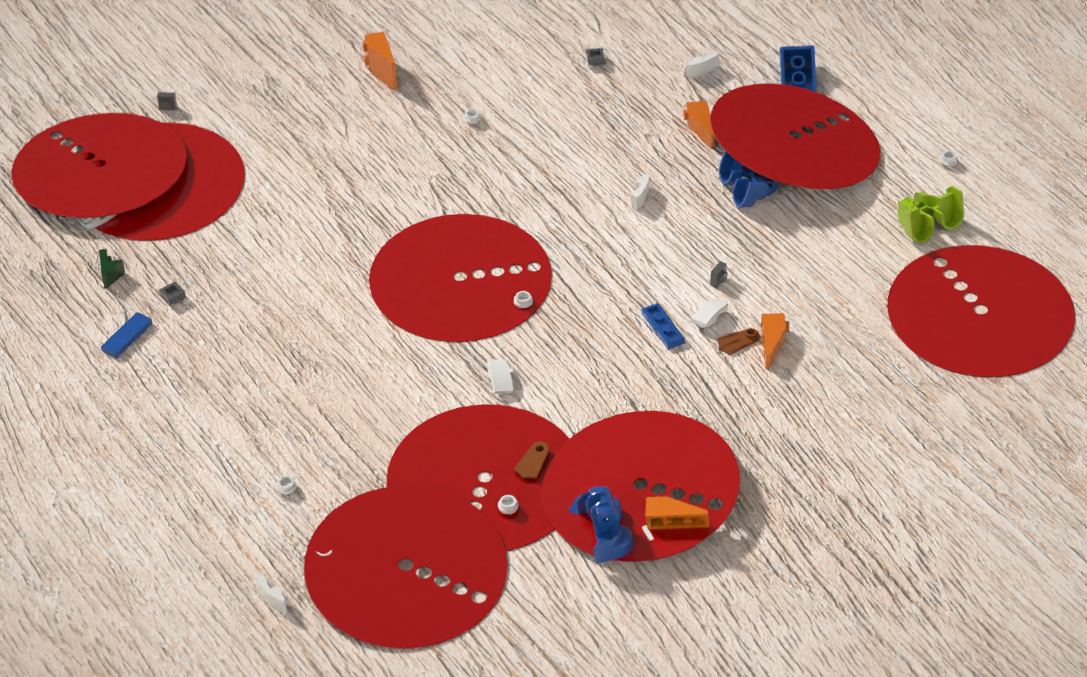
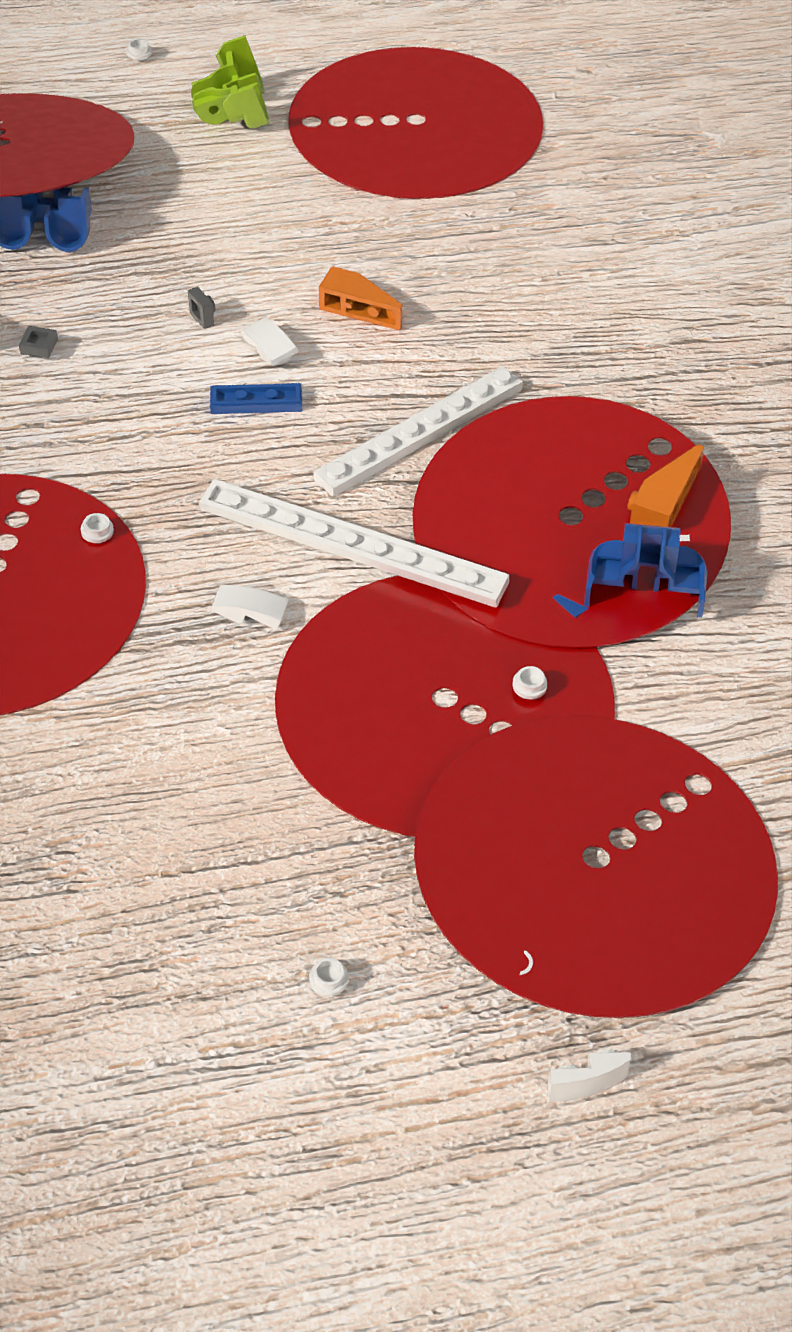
camera: 70 degrees left, 5 degrees up
dark orange piece [514,442,549,479] -> none
dark orange piece [717,328,760,355] -> none
none -> dark grey plate [19,326,58,358]
none -> white plate [199,479,509,608]
none -> white plate [314,365,523,497]

